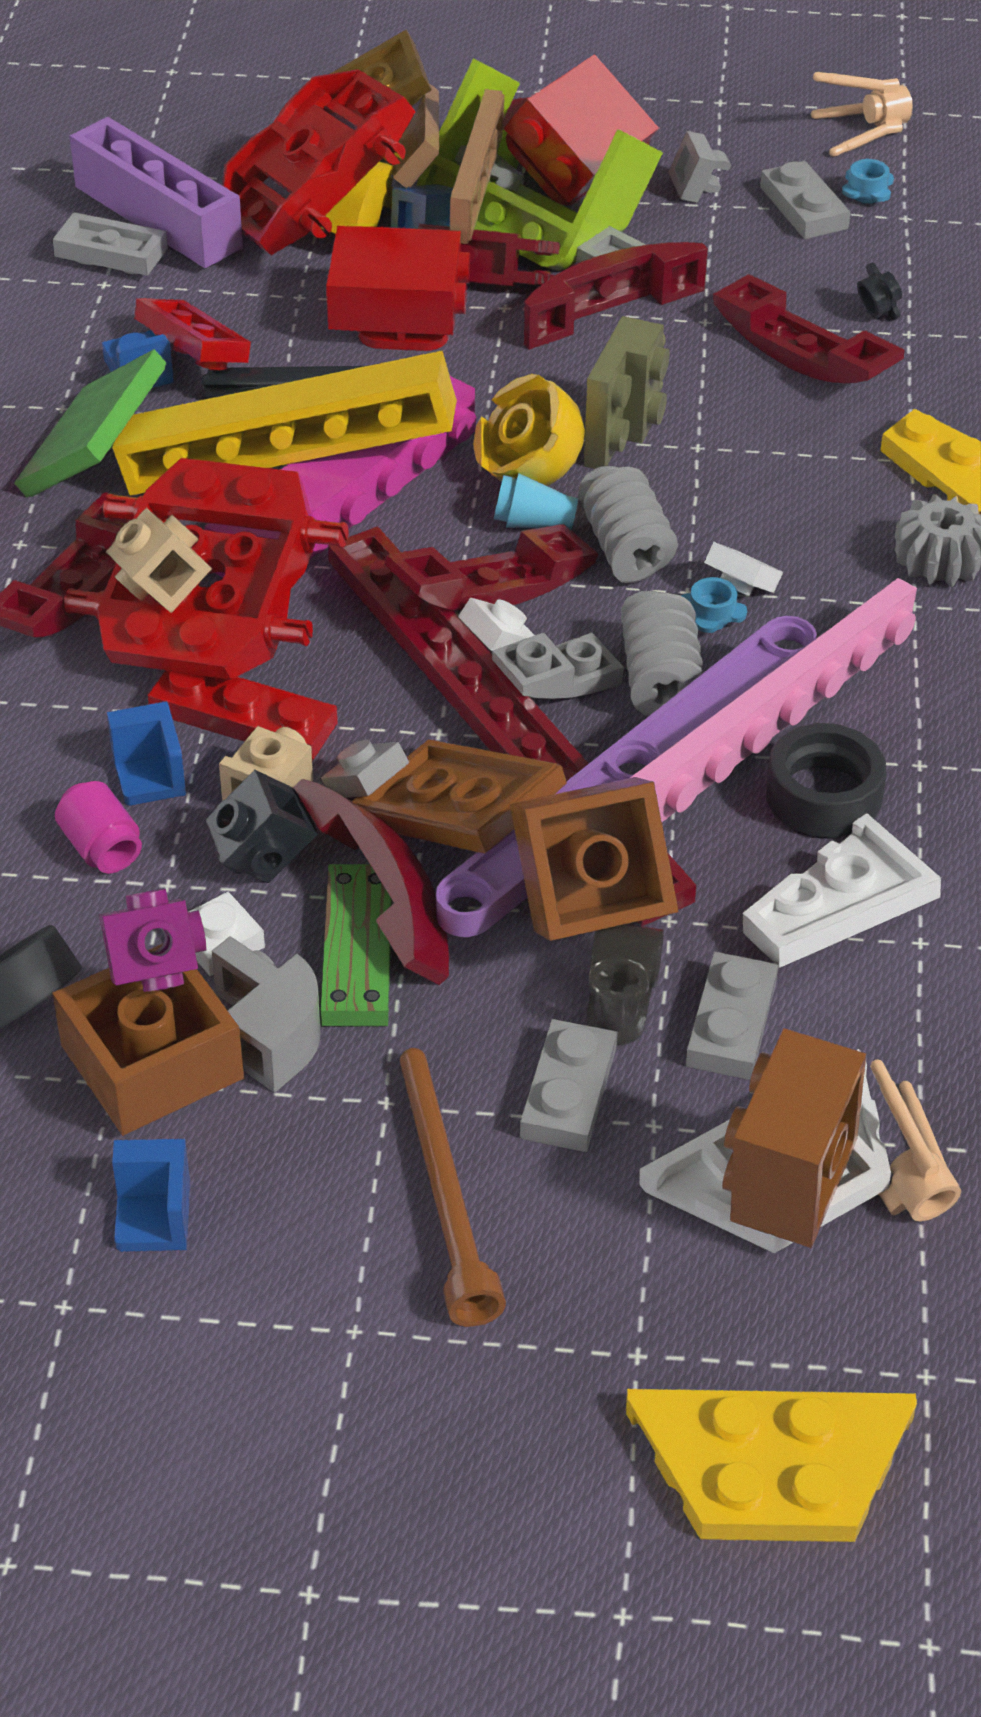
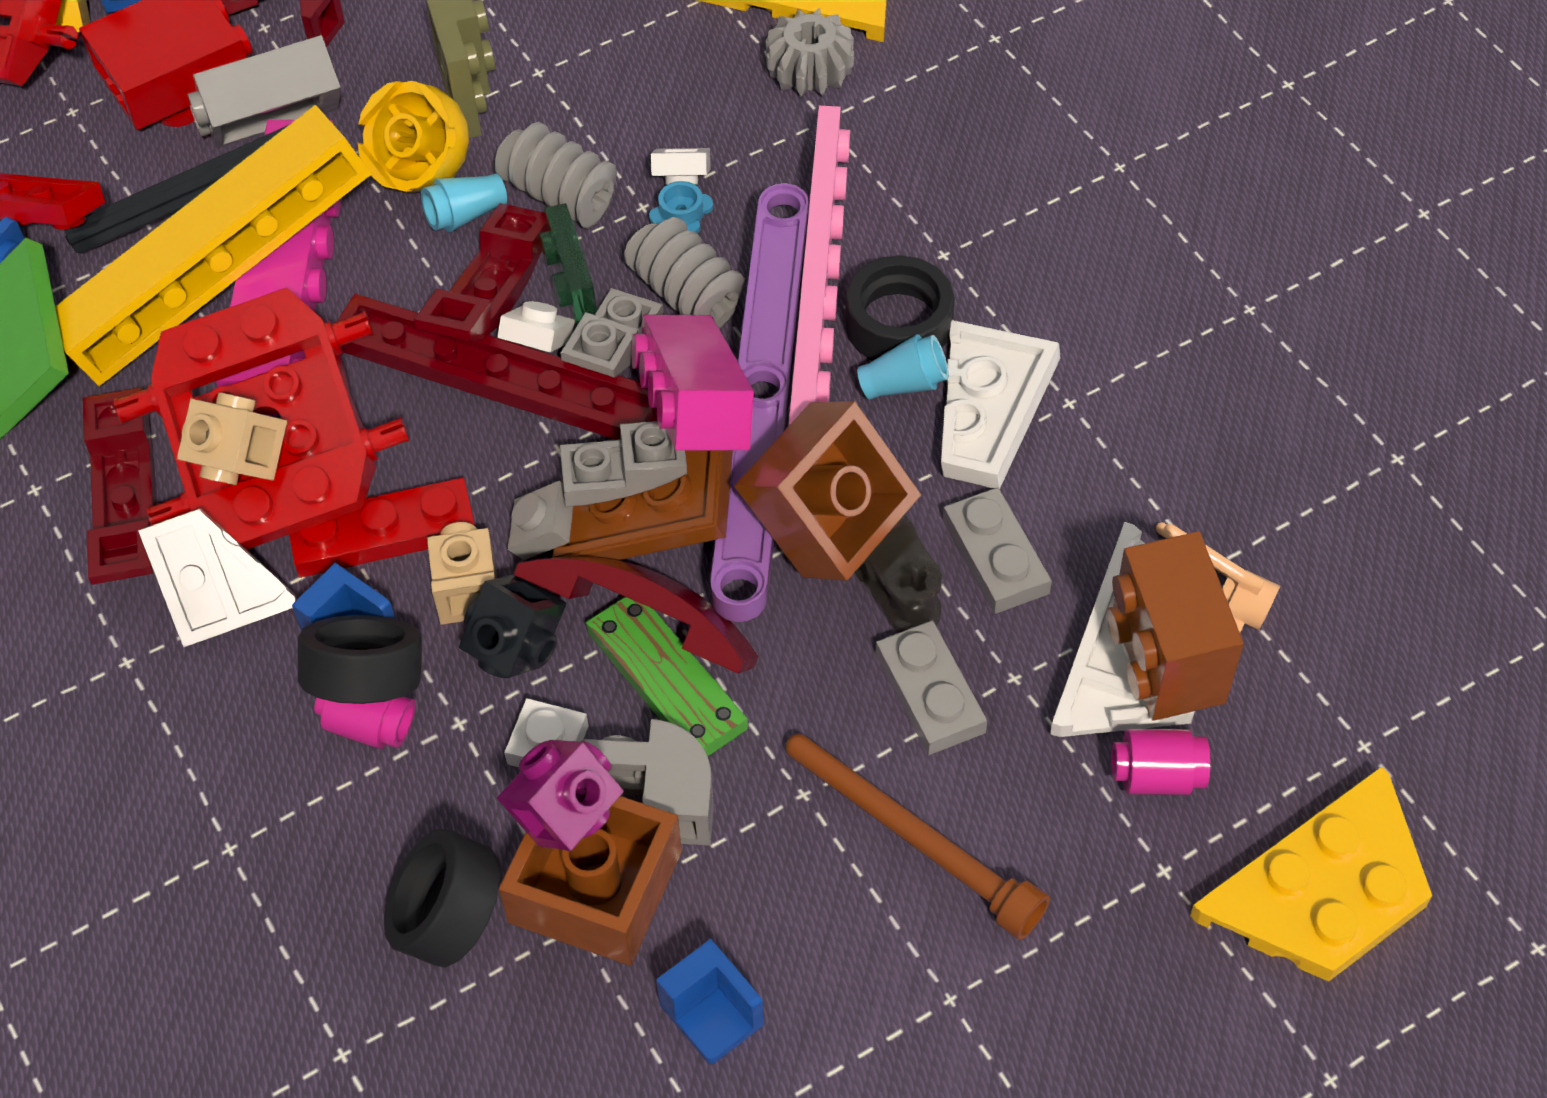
camera: 35 degrees left, 10 degrees up
none -> wing [139,508,297,647]
none -> light grey window [187,35,341,148]
none -> black tyre [298,615,422,704]
none -> clear green plate [539,203,597,327]
none -> light grey slope [560,421,687,507]
none -> dark pink brick [631,315,754,450]
none -> medium azure cone [857,334,949,400]
none -> dark pink brick [1111,729,1210,795]

